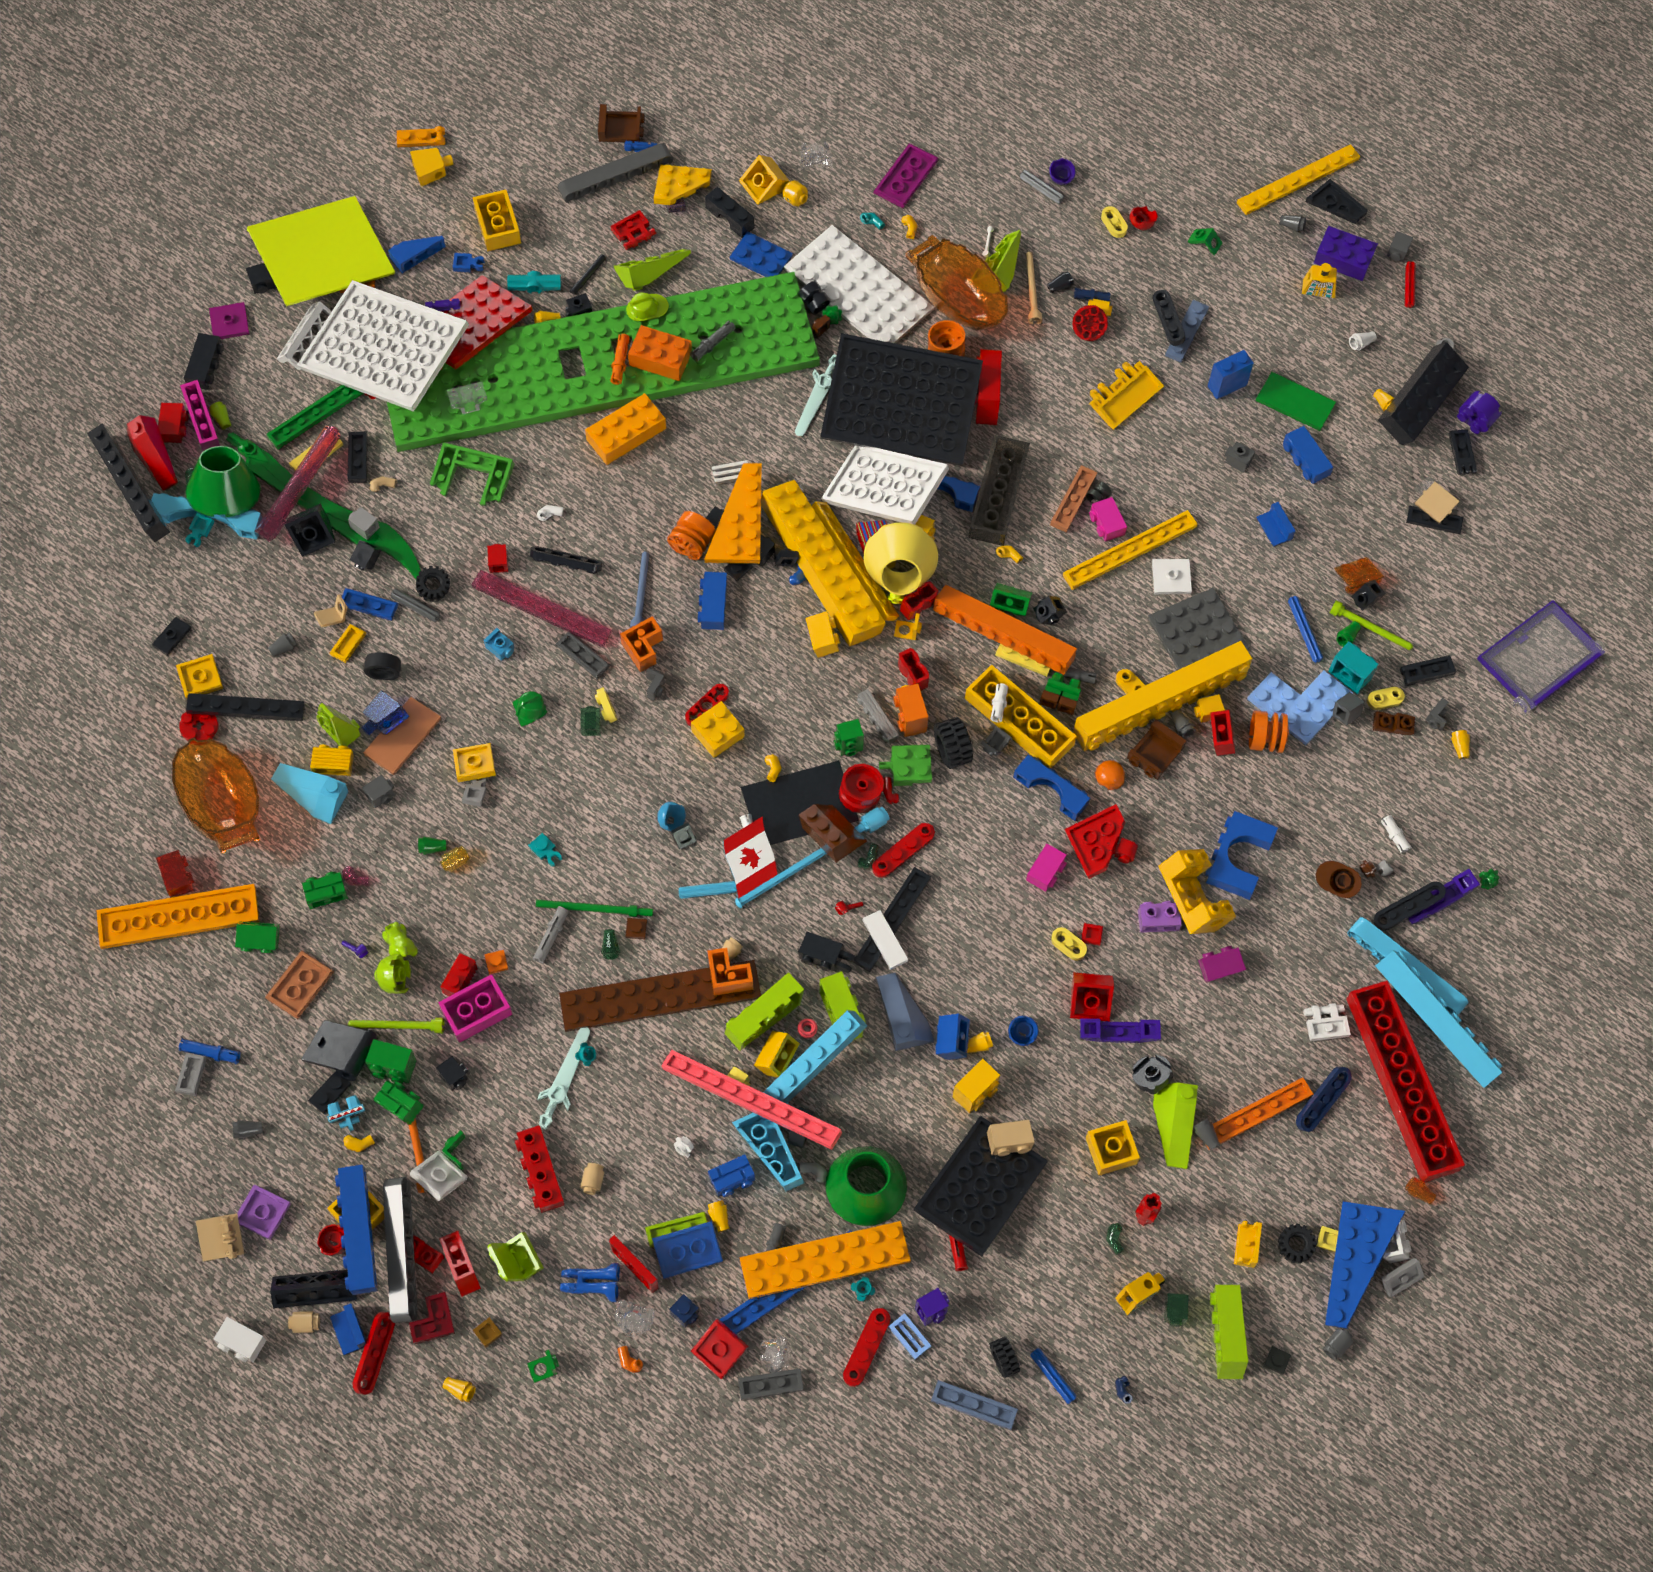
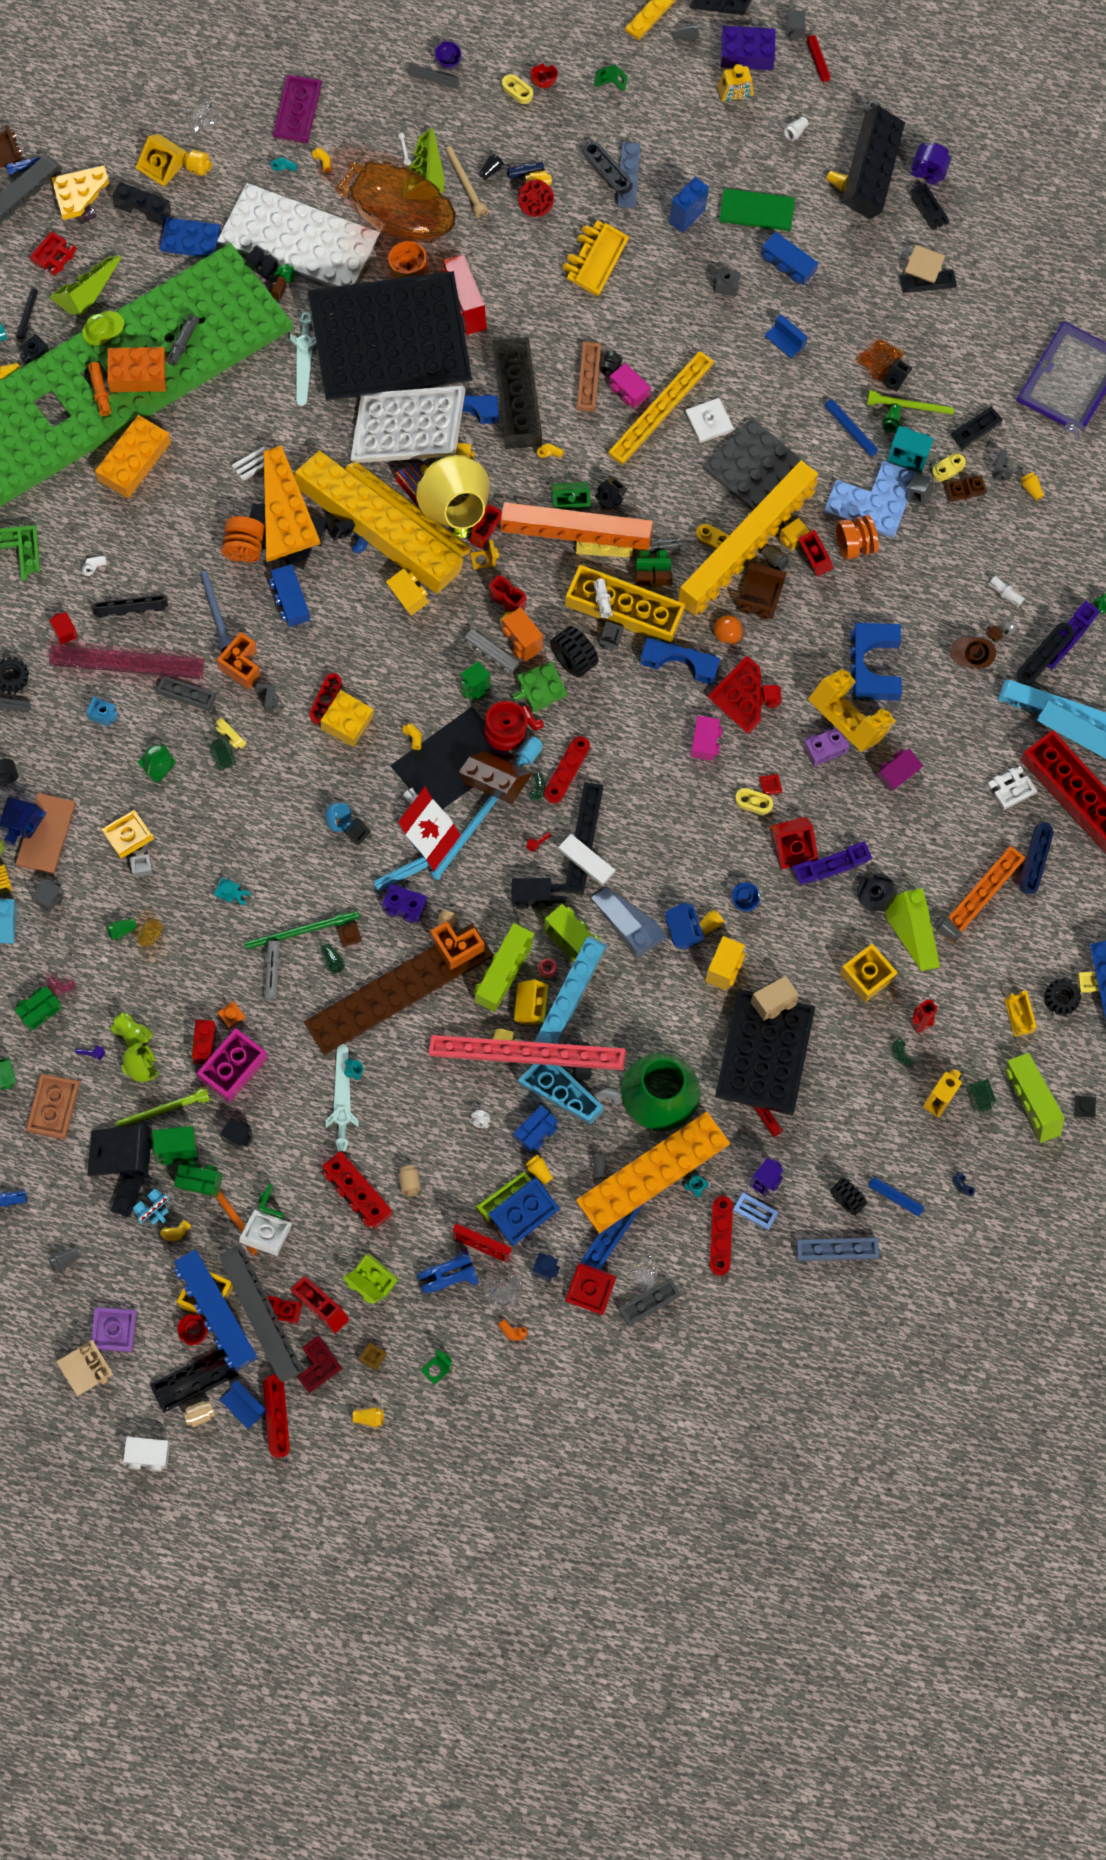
camera: 25 degrees left, 5 degrees up
none -> dark purple brick [382,884,427,923]

